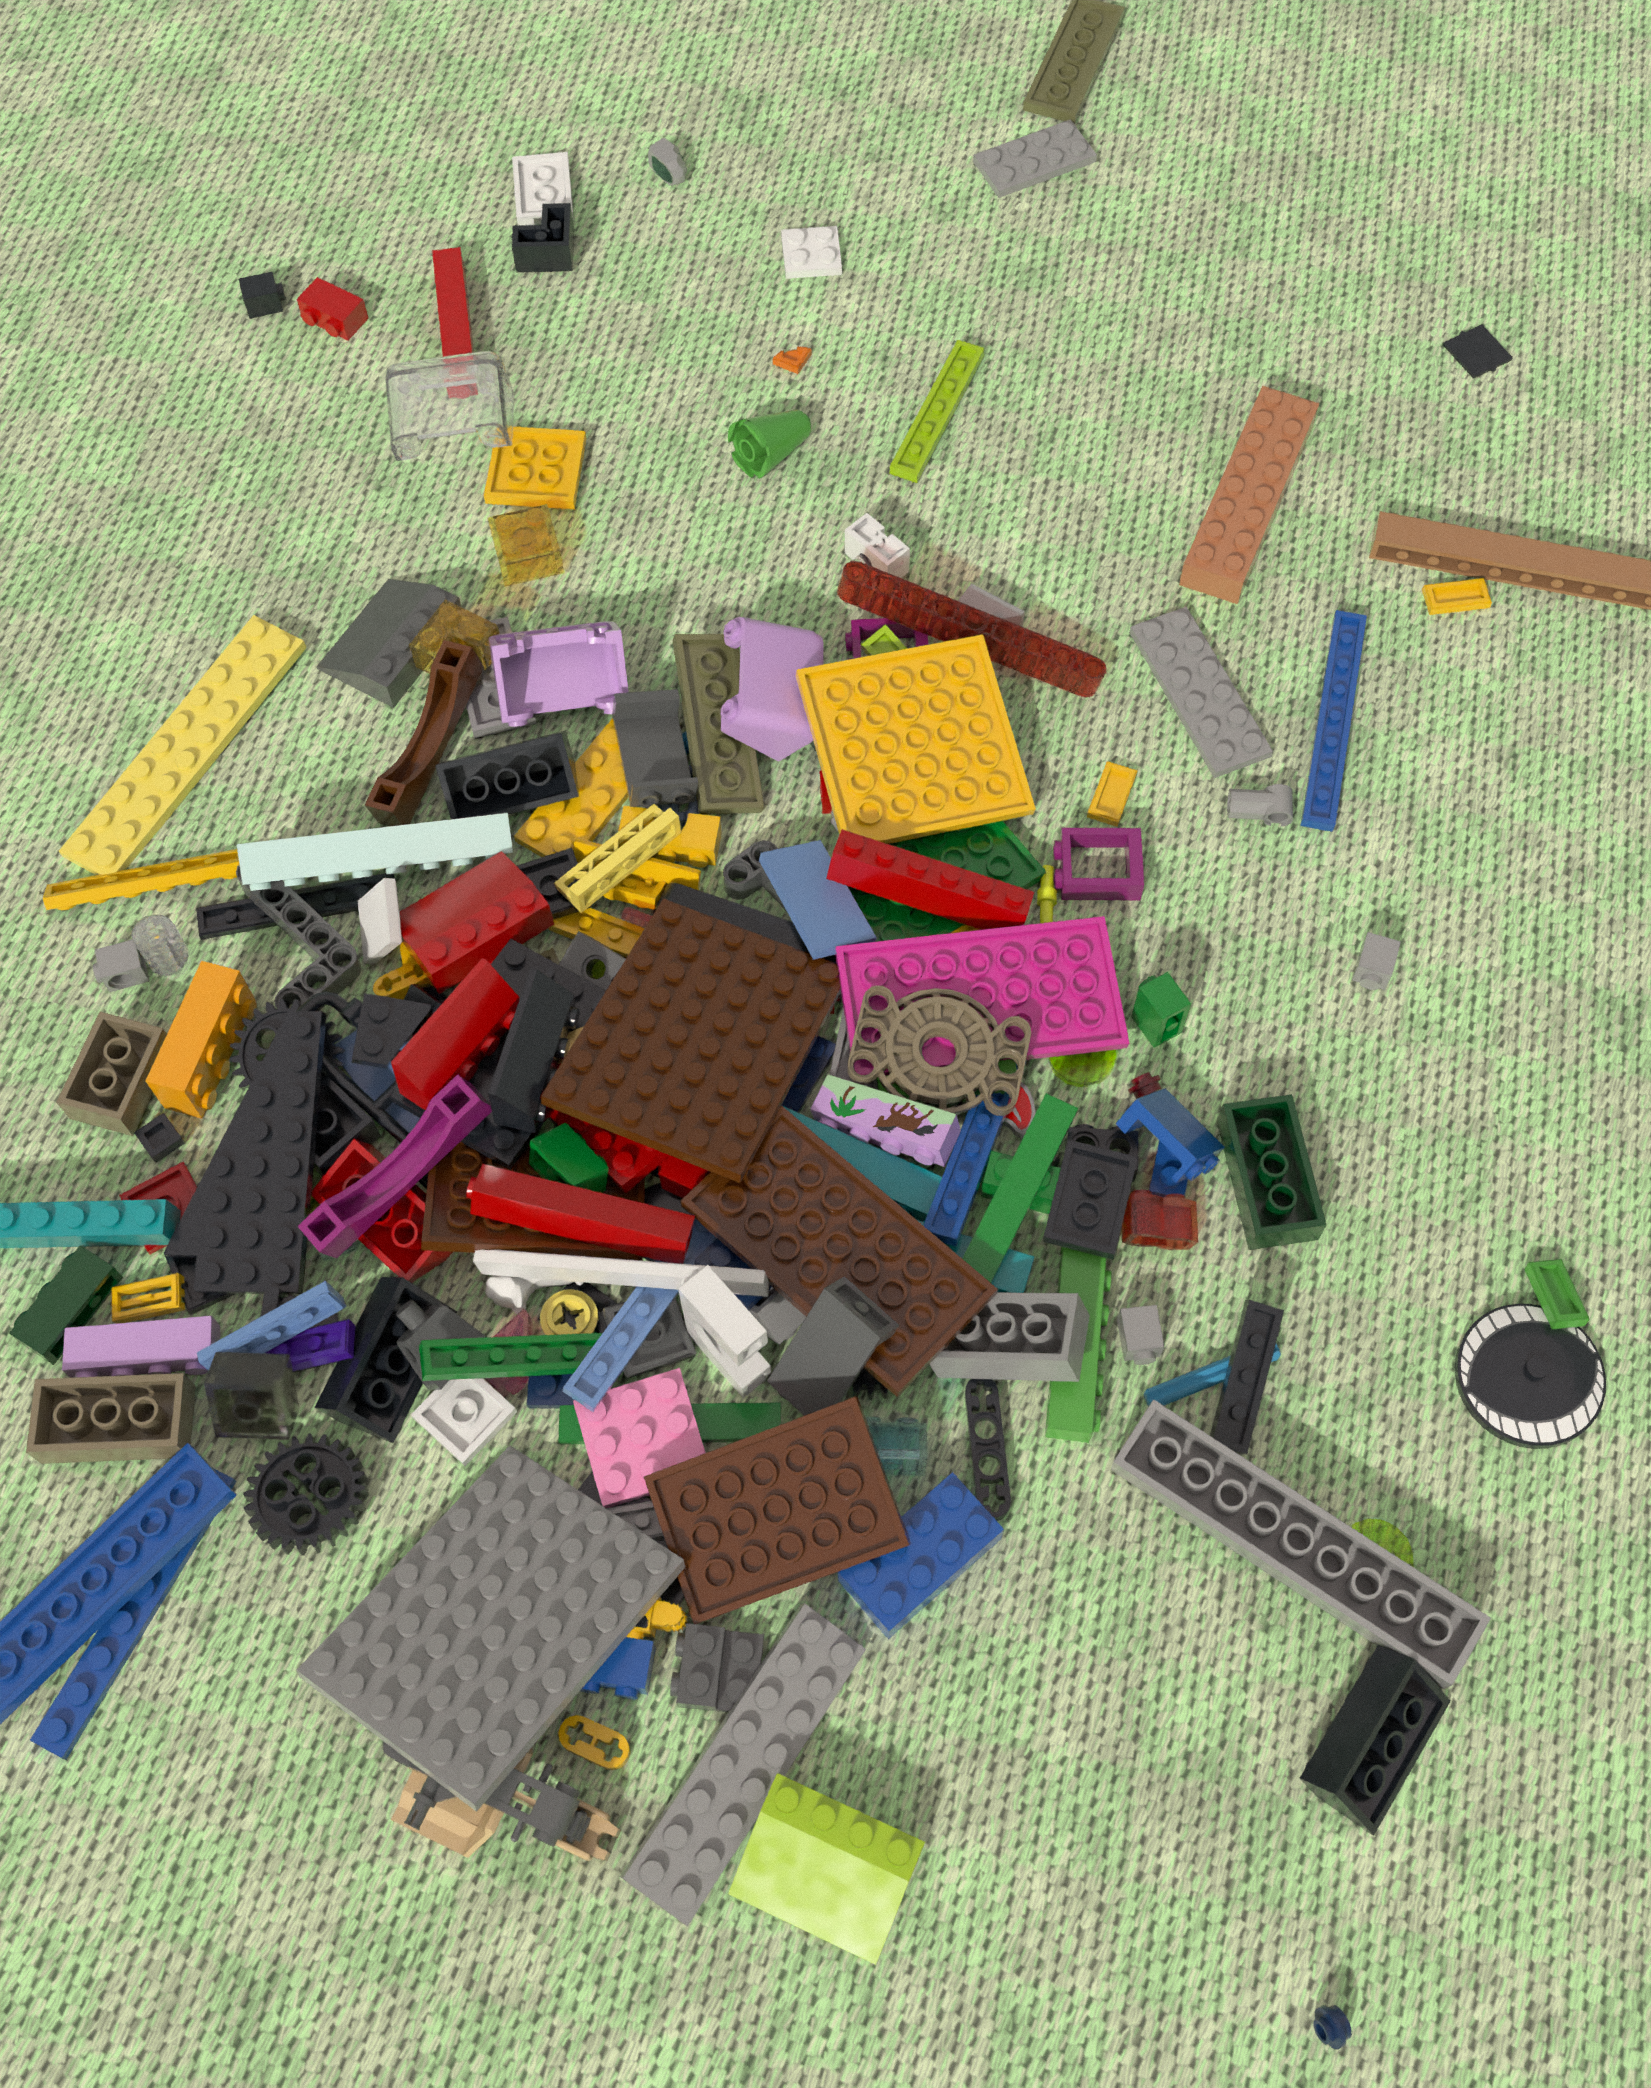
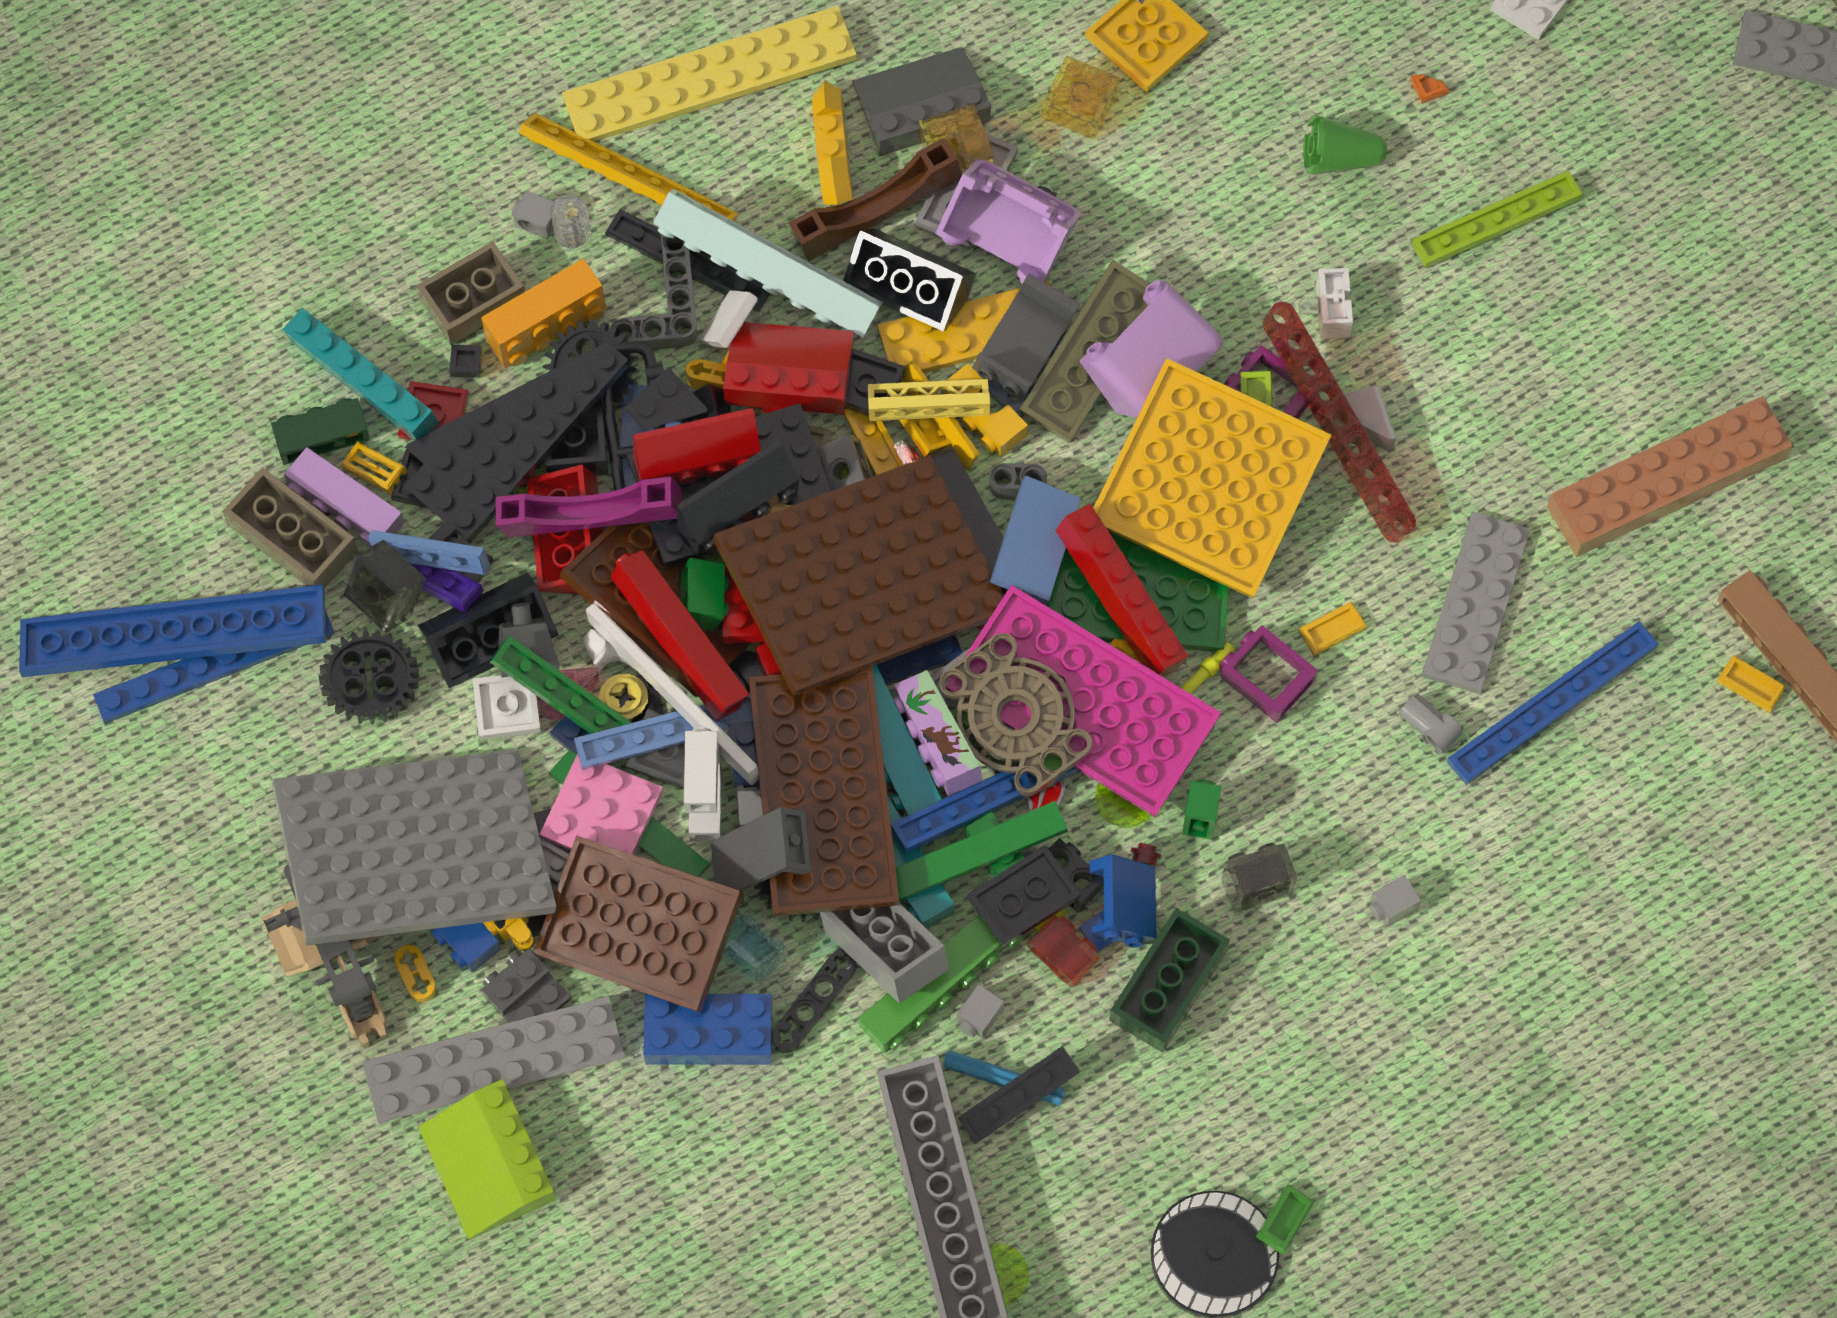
camera: 40 degrees right, 5 degrees up
none -> yellow brick [812,80,853,205]
none -> clear smoke brick [1221,843,1297,914]

